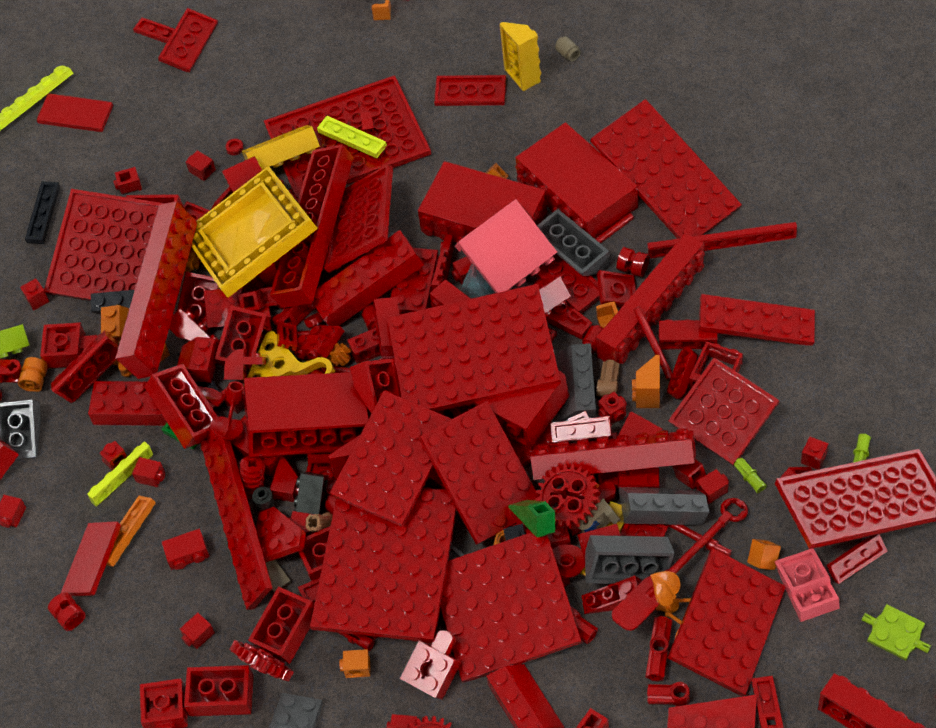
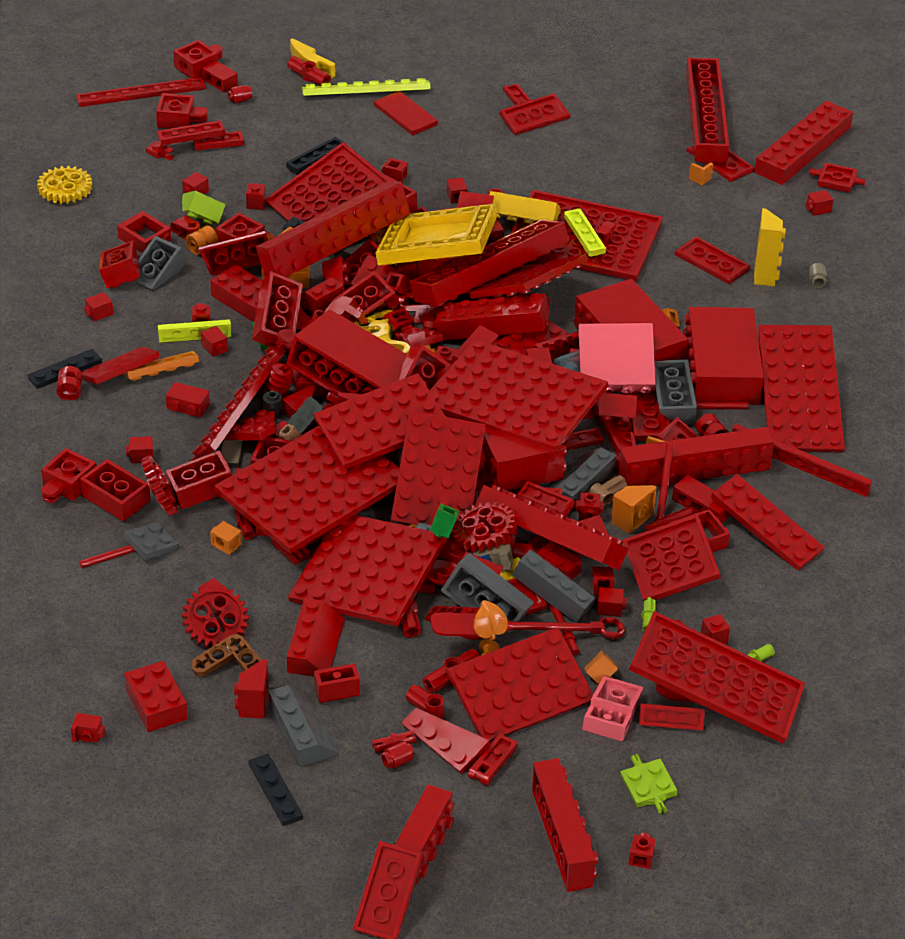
camera: 30 degrees right, 15 degrees down
brick [400,630,461,699] -> none
none -> black plate [28,349,102,389]

